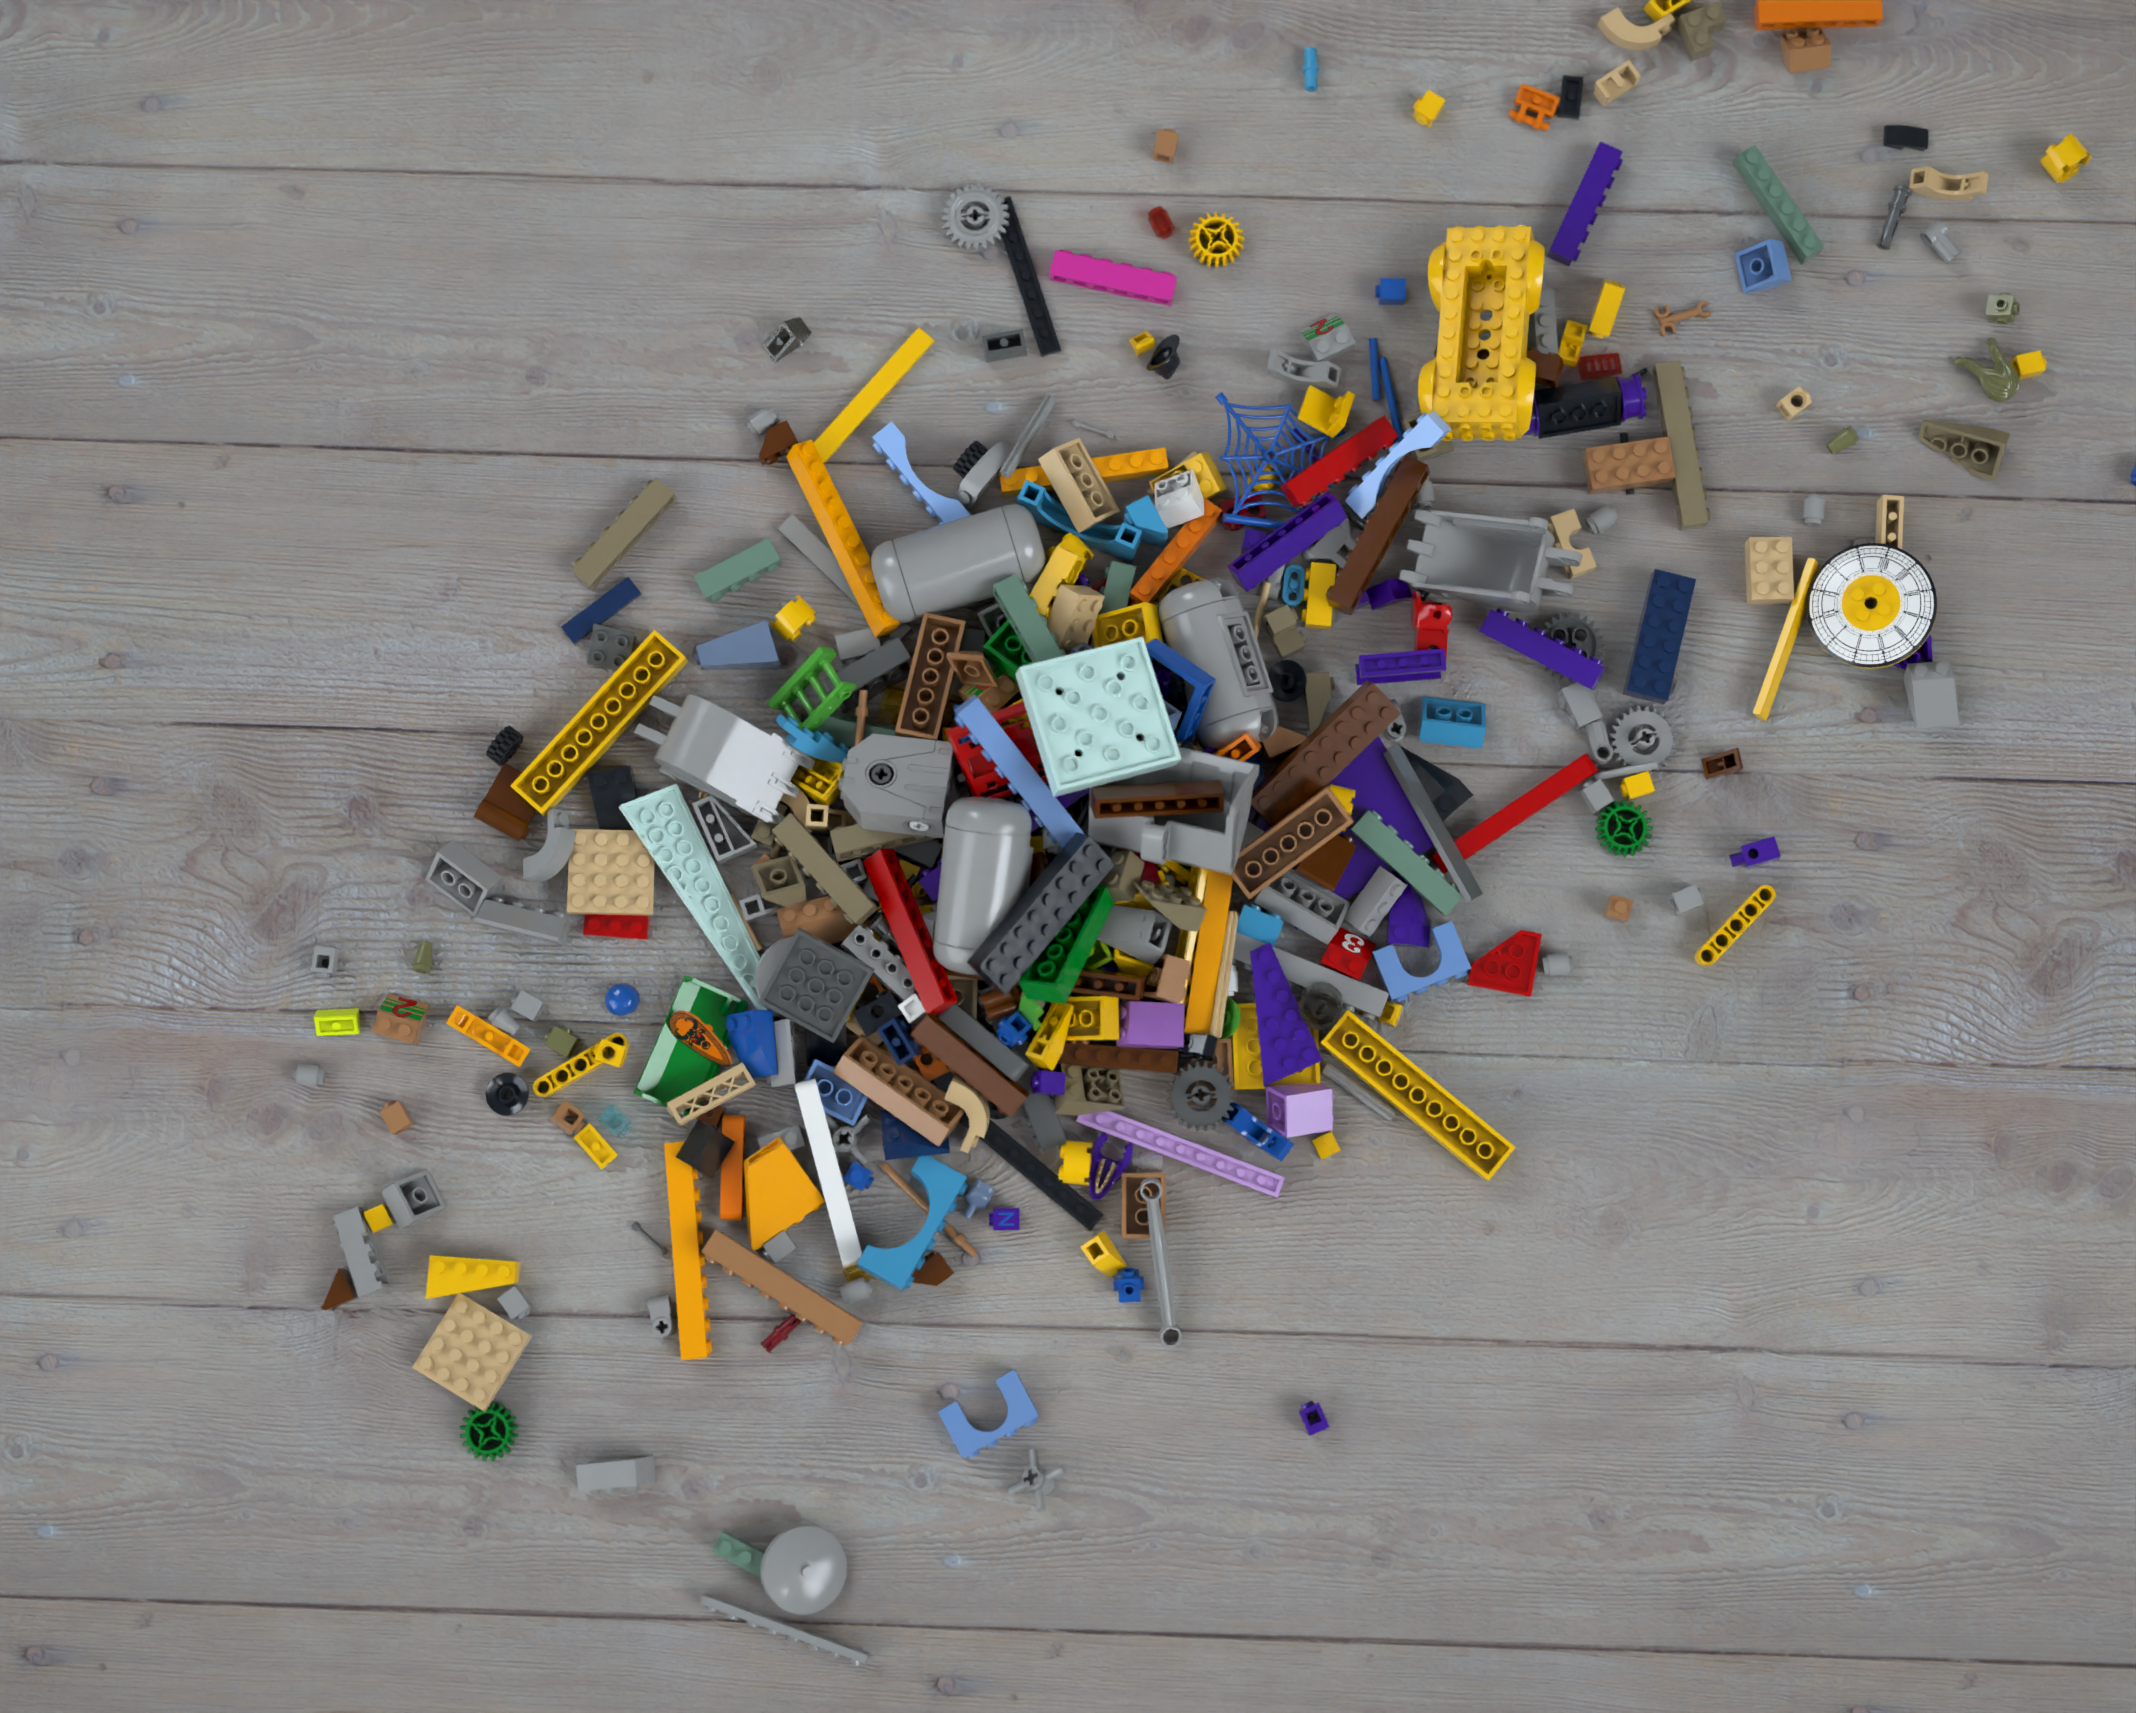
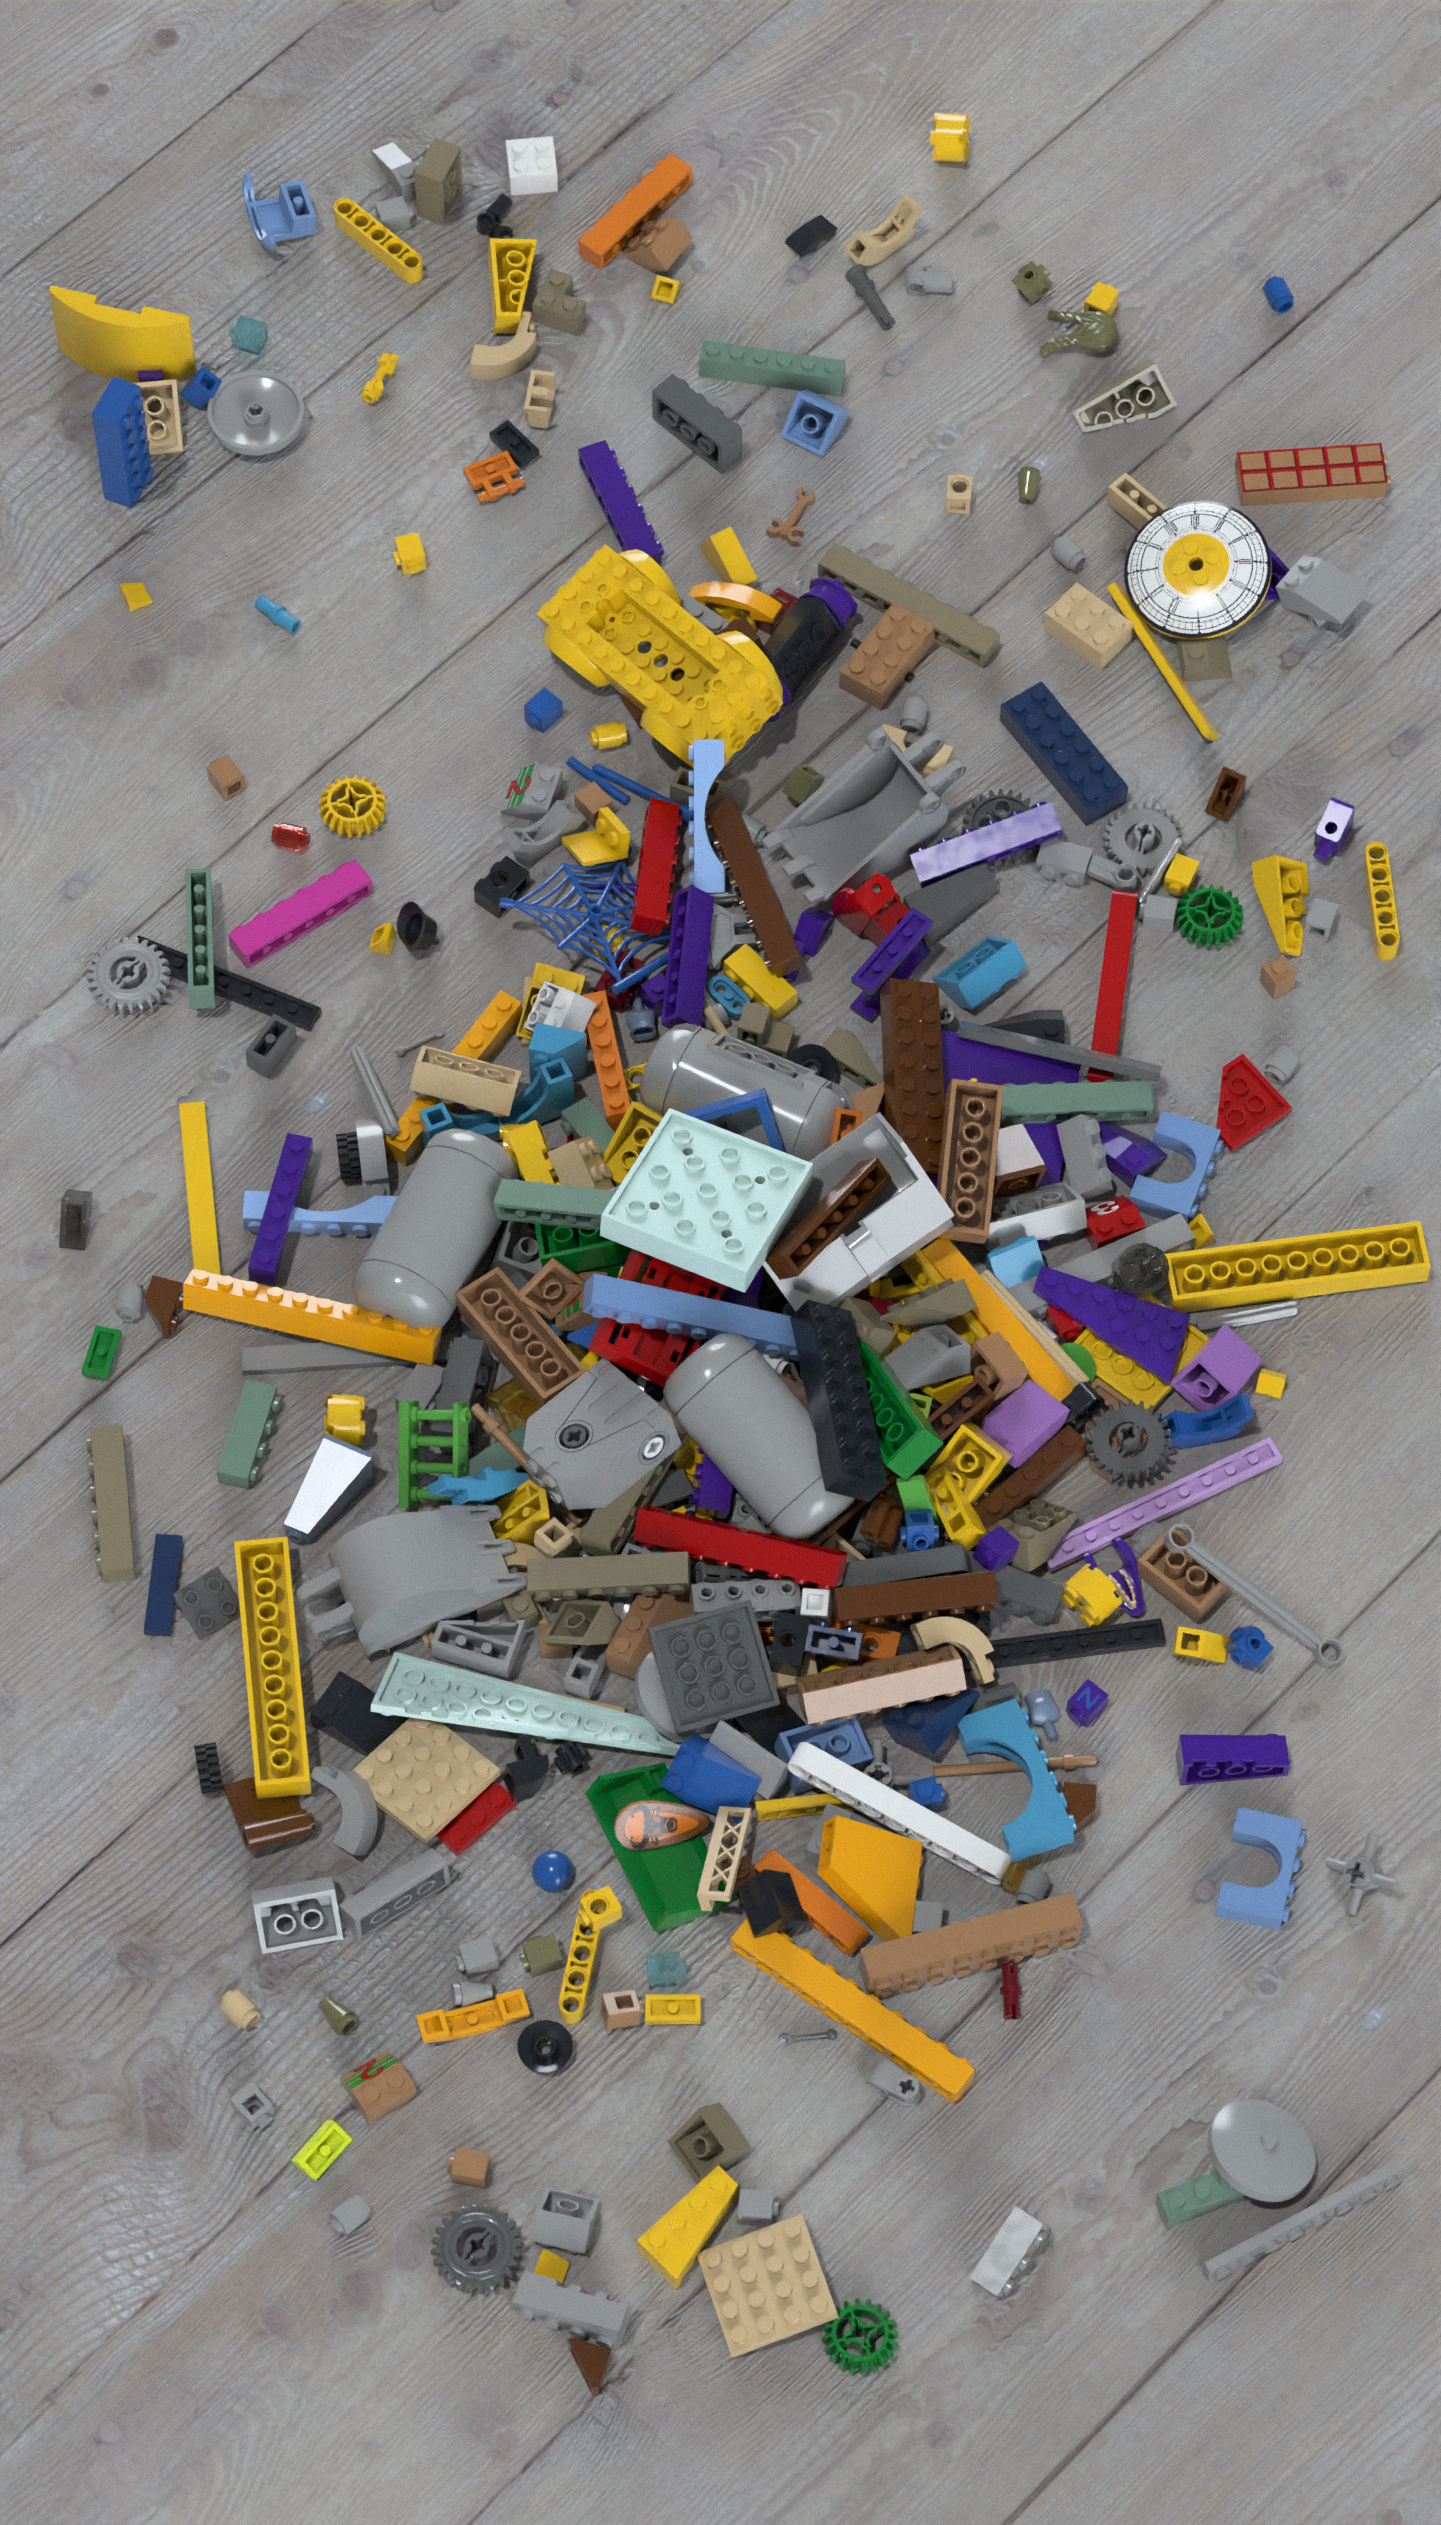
camera: 50 degrees left, 20 degrees down
none -> green plate [82,1325,122,1381]
none -> sand green brick [185,868,215,1009]
none -> tan brick [219,1989,260,2030]
none -> dark purple arch [248,1133,313,1286]
none -> dark grey gear [431,2203,524,2295]
none -> black brick [474,856,530,918]
none -> black brick [503,1734,549,1800]
none -> black gear [554,1741,588,1775]
none -> medium nougat brick [574,781,613,827]
none -> yellow brick [589,721,627,750]
none -> sand blue piece [626,997,656,1041]
none -> yellow slope [650,275,682,305]
none -> dark grey brick [652,373,742,475]
none -> dark tan slope [667,2103,751,2184]
none -> light orange slope [688,582,783,623]
none -> yellow tile [755,1794,857,1821]
none -> olive brick [782,764,825,805]
none -> dark grey slope [903,862,998,947]
none -> dark grey piece [968,1682,1021,1714]
none -> red brick [1045,1306,1084,1345]
none -> dark tan slope [1176,634,1232,682]
none -> dark purple wedge [1176,1734,1290,1786]
none -> medium nougat brick [1235,443,1391,506]
none -> yellow wedge [1252,855,1309,957]

